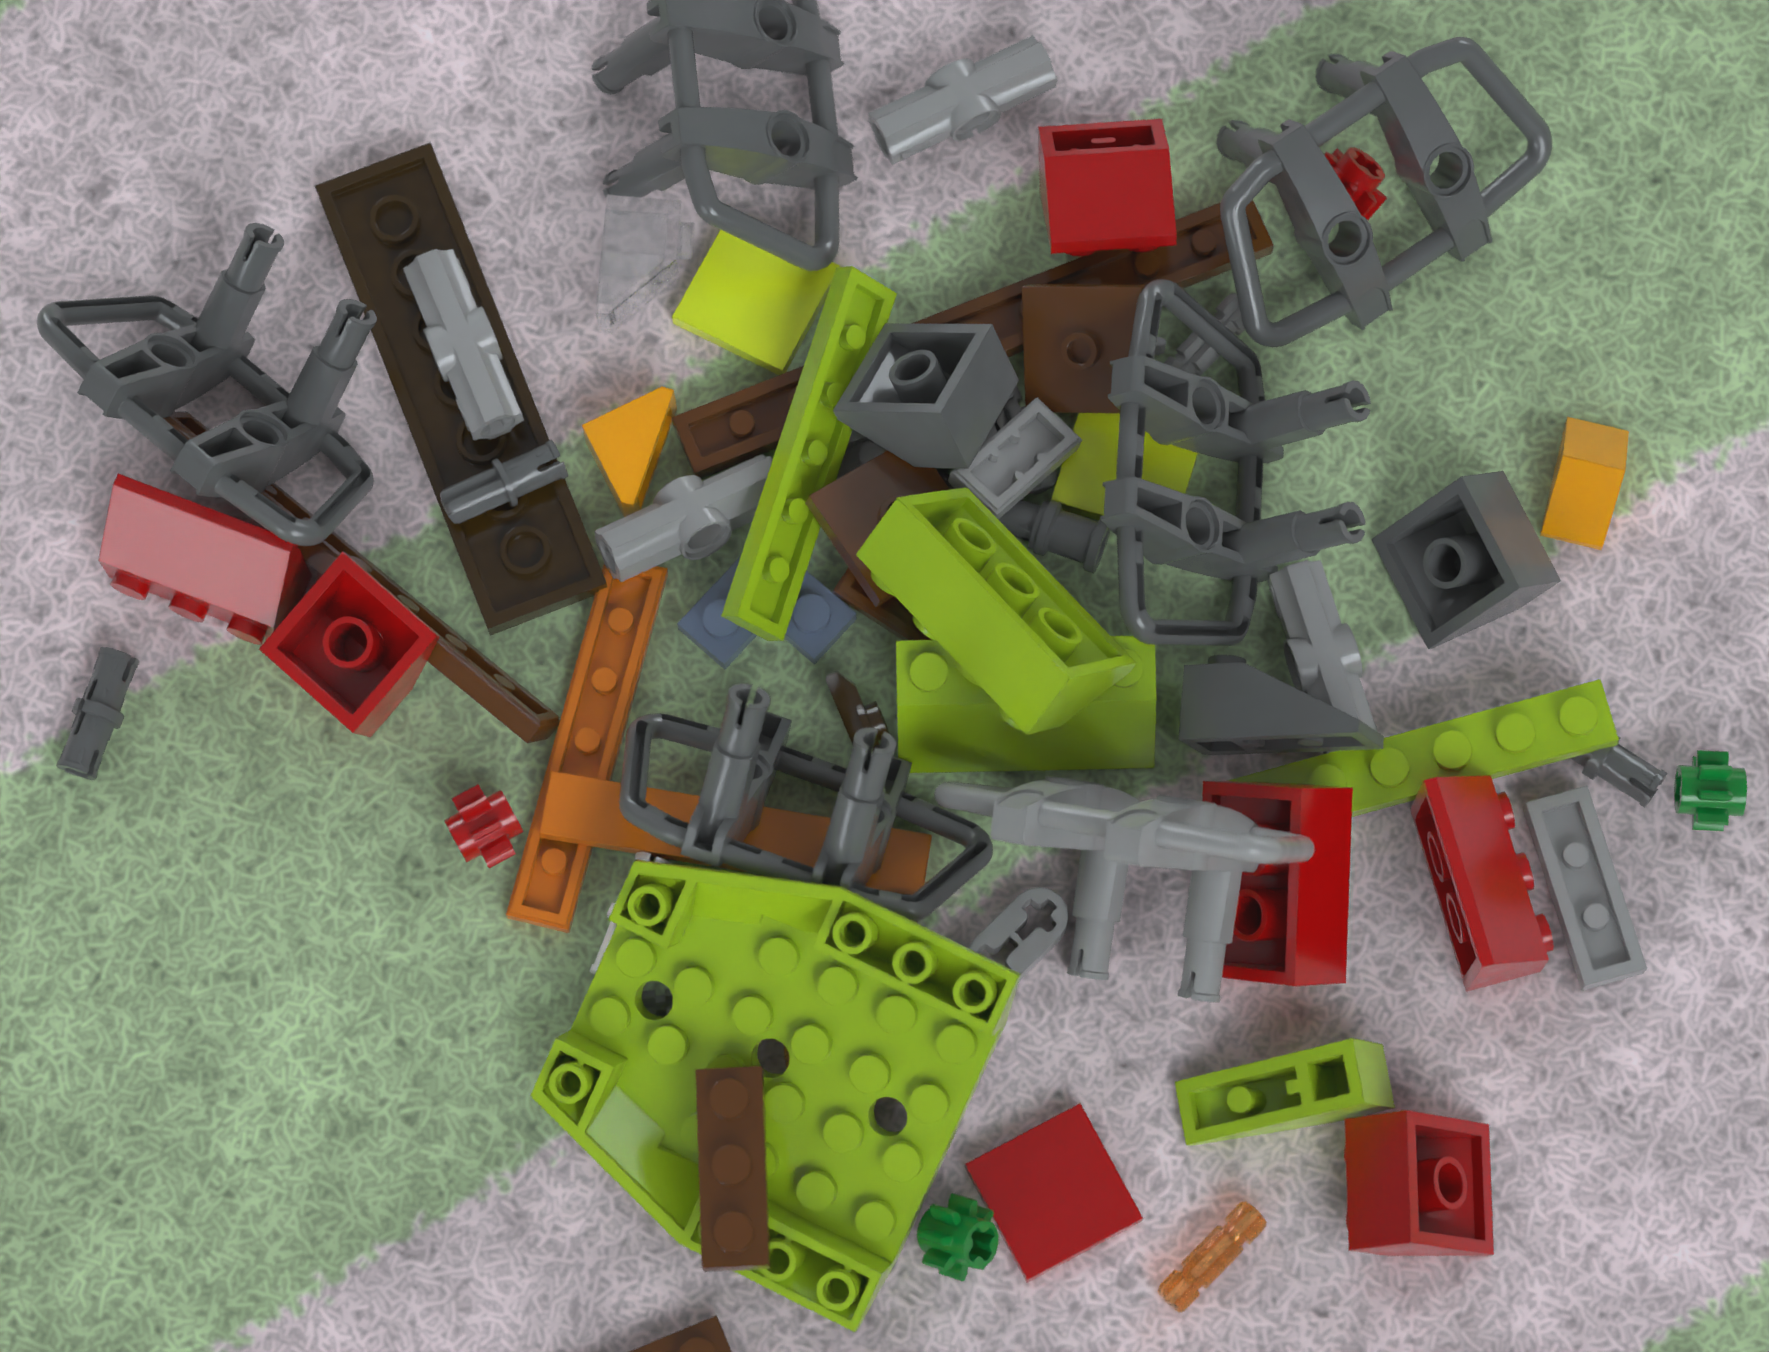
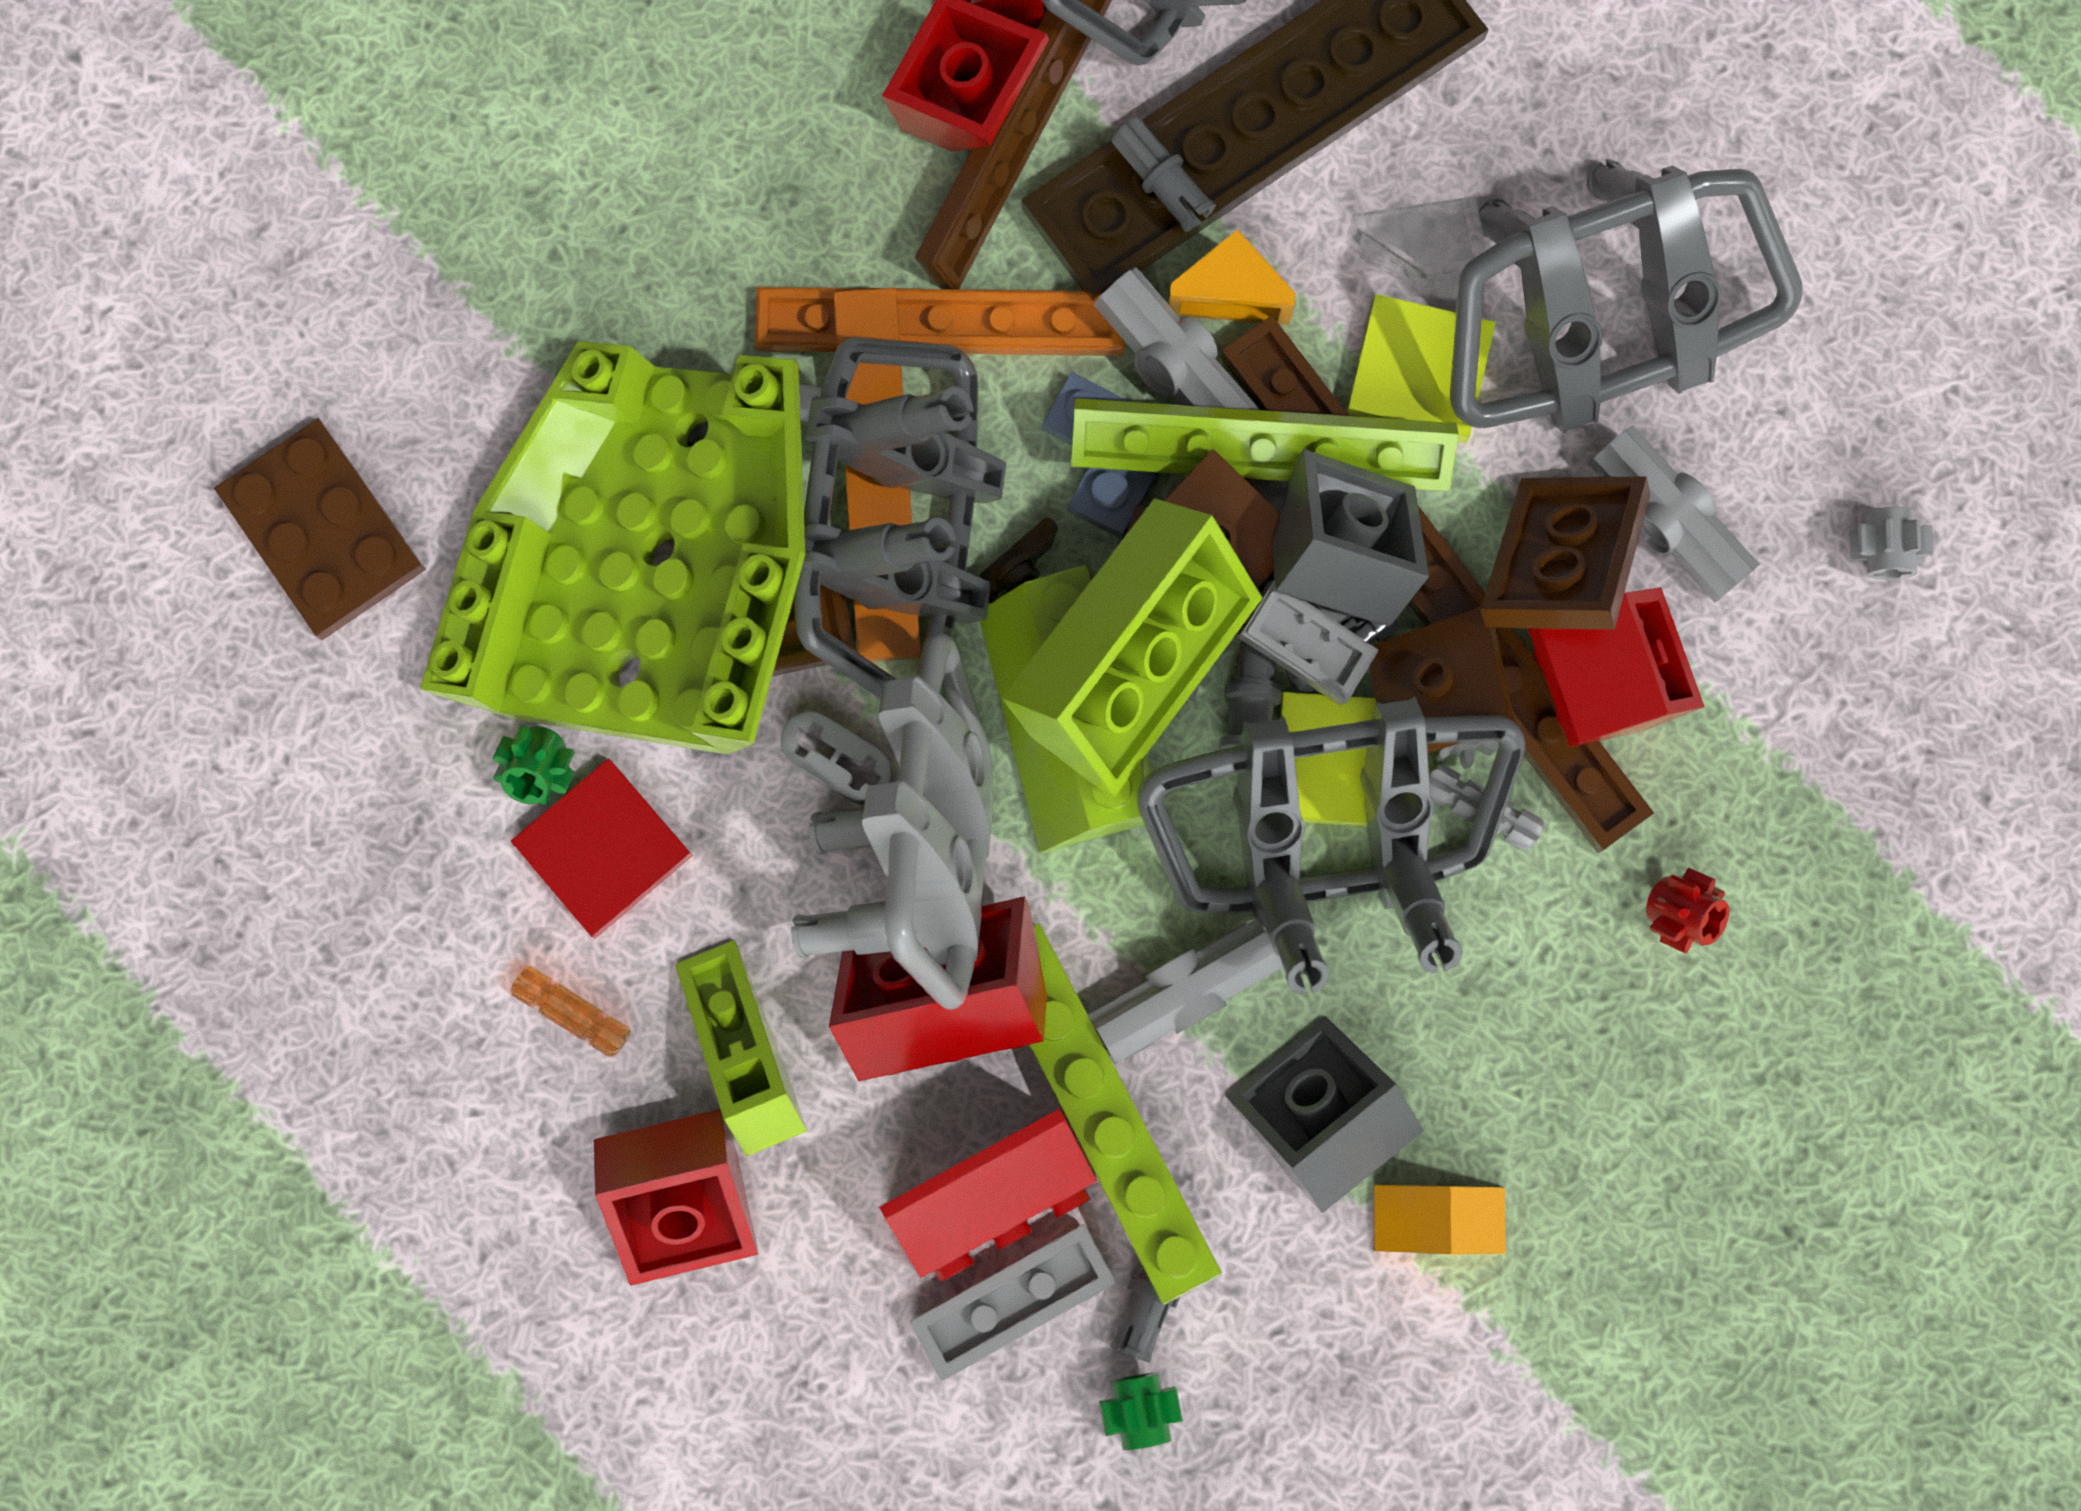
camera: 75 degrees right, 5 degrees up
light grey piece [403,249,524,440] -> none
red gear [444,784,523,868] -> none
reddish brown plate [696,1066,771,1272] -> none
dark grey slope [1178,655,1384,755] -> none
dark grey piece [1216,37,1552,347] -> none
none -> reddish brown plate [1480,476,1650,629]

